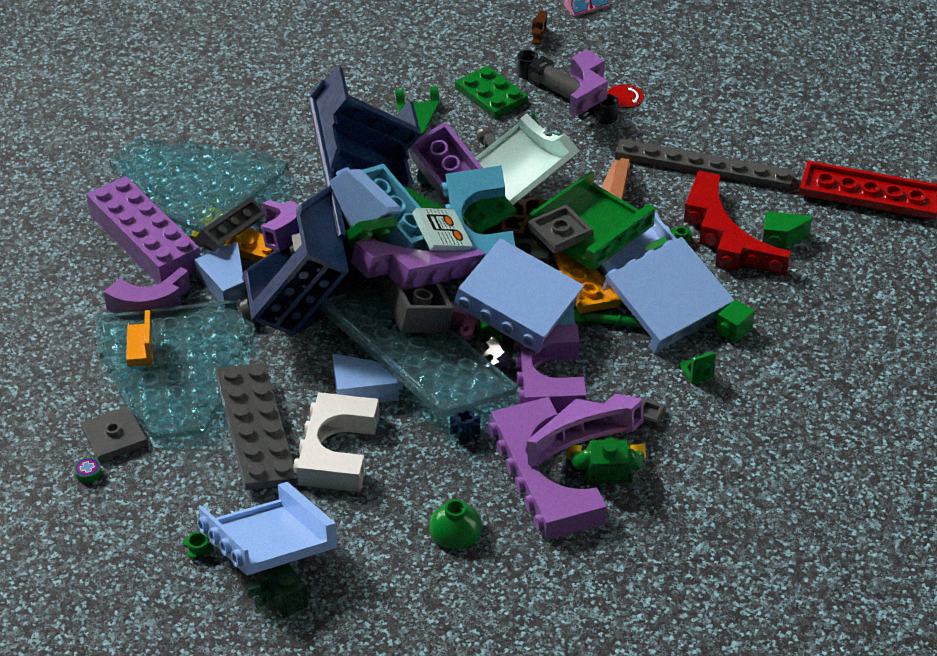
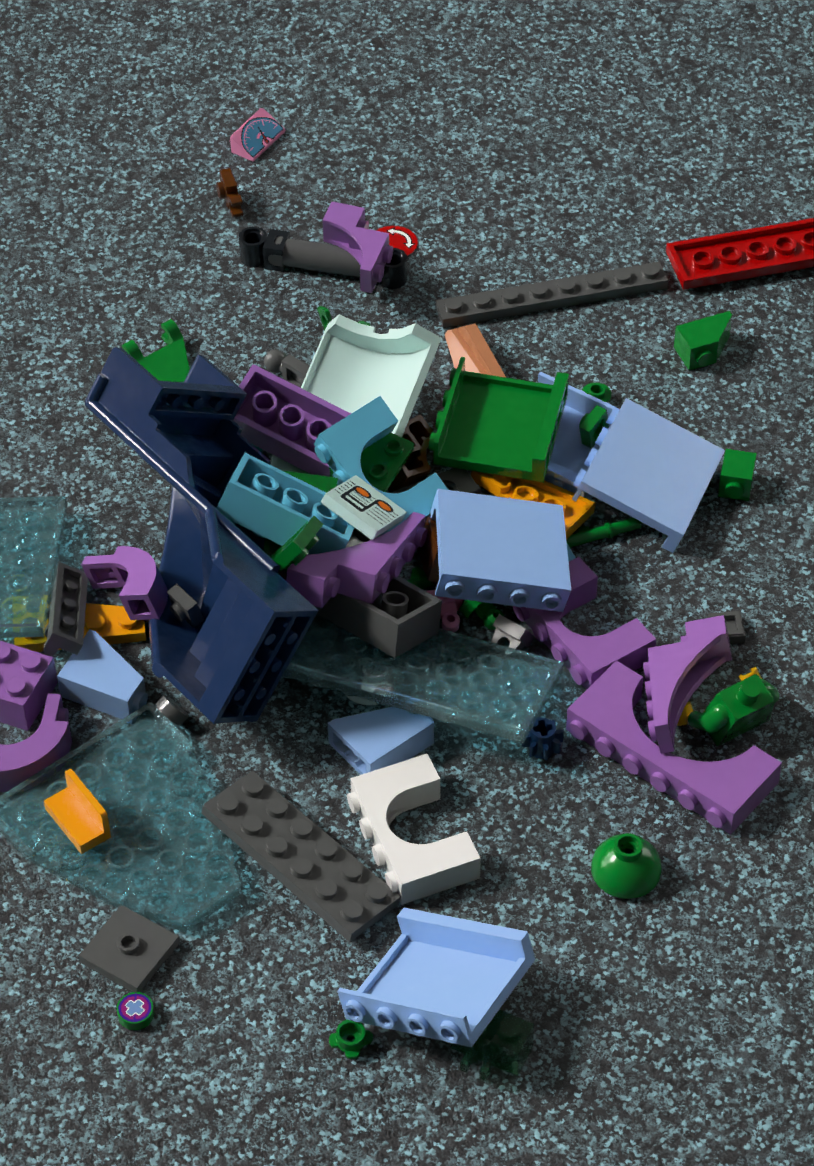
camera: 30 degrees left, 5 degrees up
light blue slope [329,167,402,228] -> none
green plate [455,66,528,119] -> none
dark grey plate [527,204,594,254] -> none
green bracket [679,352,716,384] -> none
red arch [684,171,791,275] -> none

